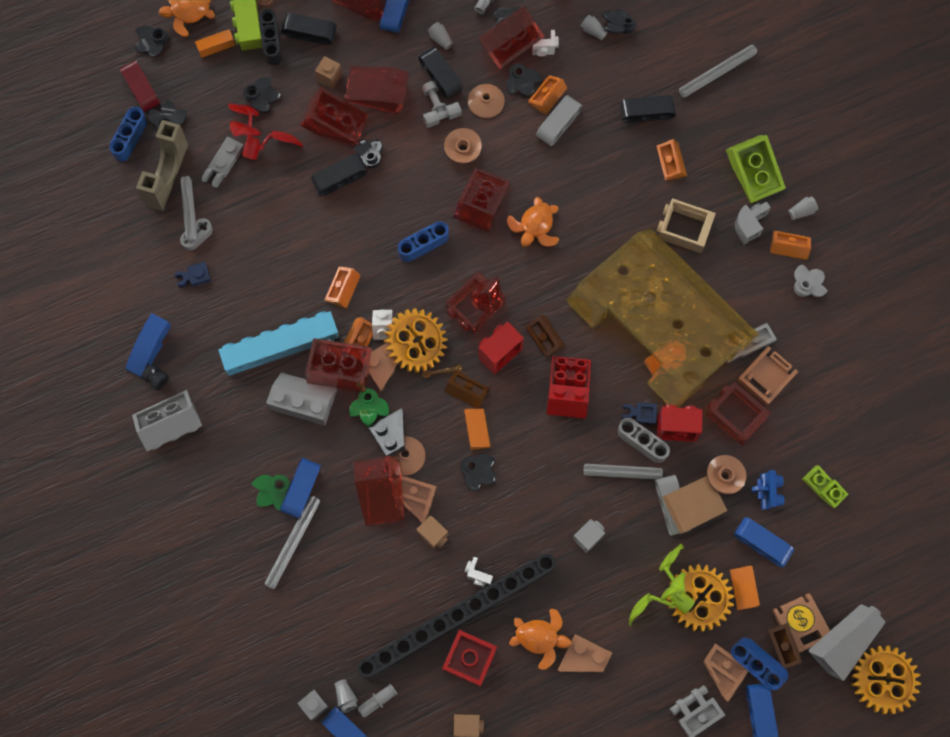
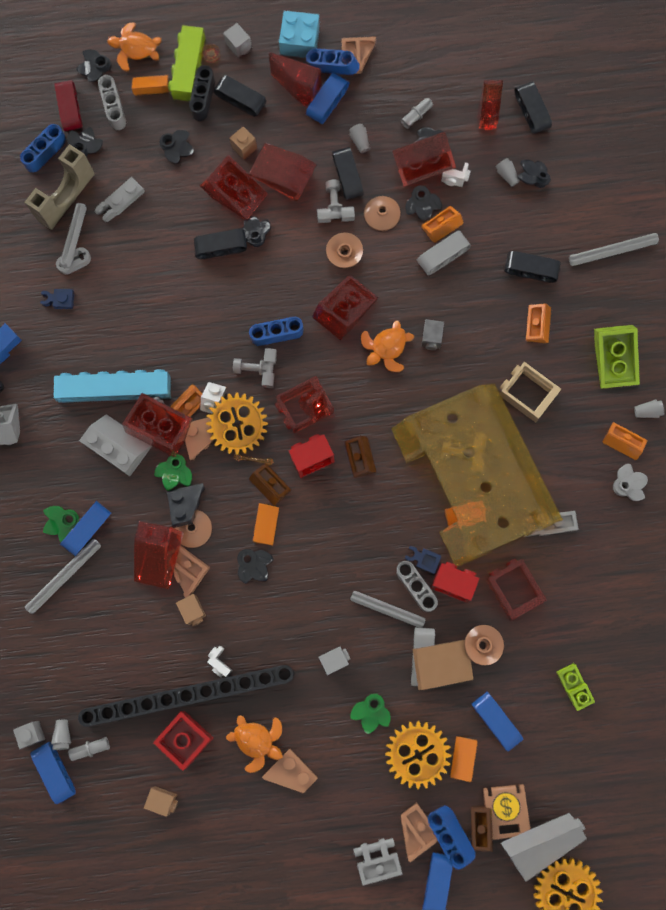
camera: 25 degrees right, 5 degrees up
red plant [228,103,303,160] -> none
orange slope [324,267,360,308] -> none
red slope [547,356,591,419] -> none
lime plant [629,544,695,626] -> none
light grey brick [735,202,771,245] -> none
nougat container [737,346,798,406] -> none
blue hips [752,470,784,510] -> none
none -> light grey beam [98,75,126,130]
none -> light grey bar [233,348,277,388]
none -> green plate [350,694,391,734]
none -> flat silver brick [422,319,444,350]

